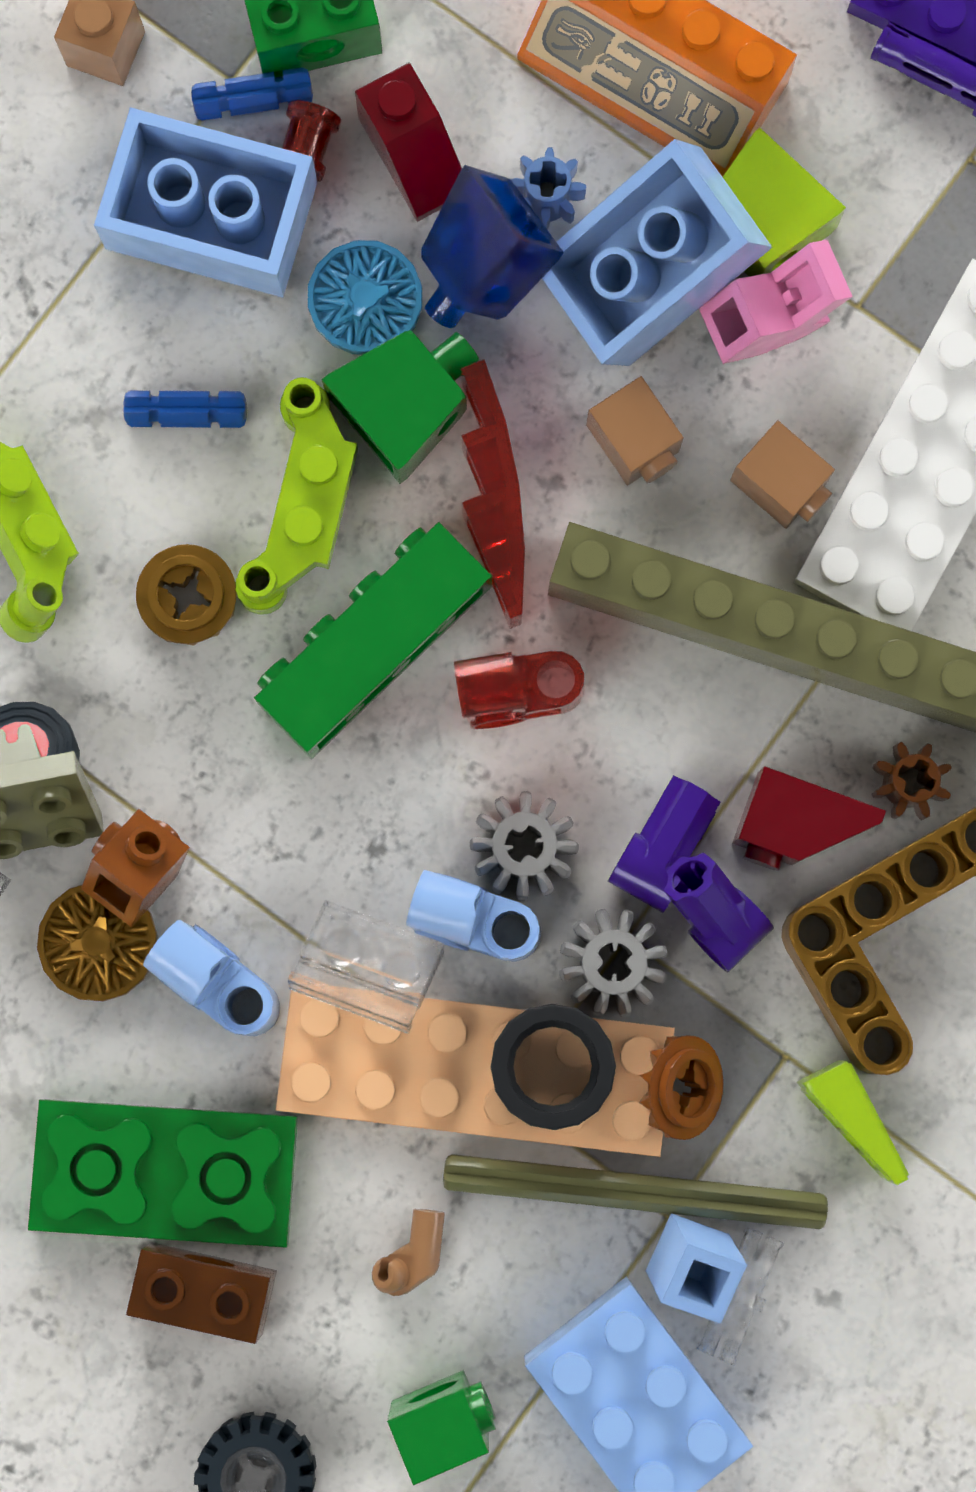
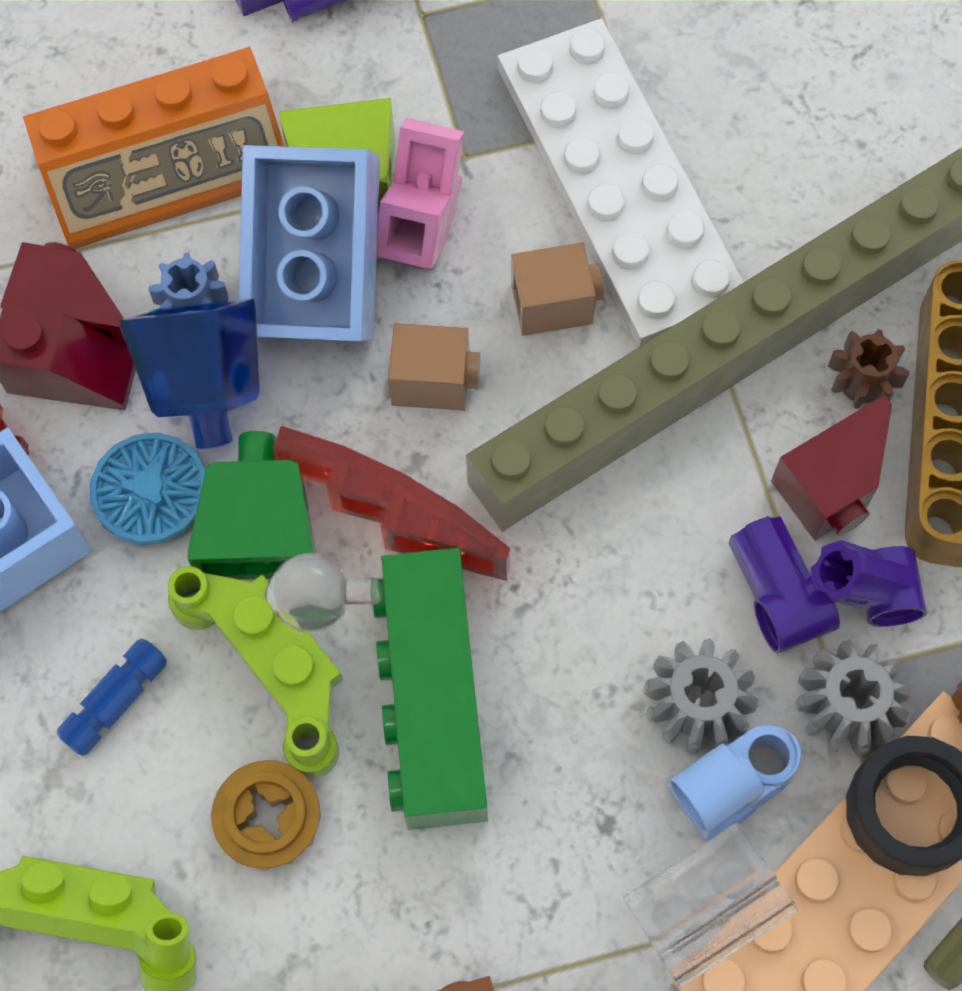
camera: 50 degrees left, 15 degrees down
clear red piece [454,651,585,729] -> none
none -> dark red slope [0,242,135,349]
none -> clear piece [264,552,380,633]

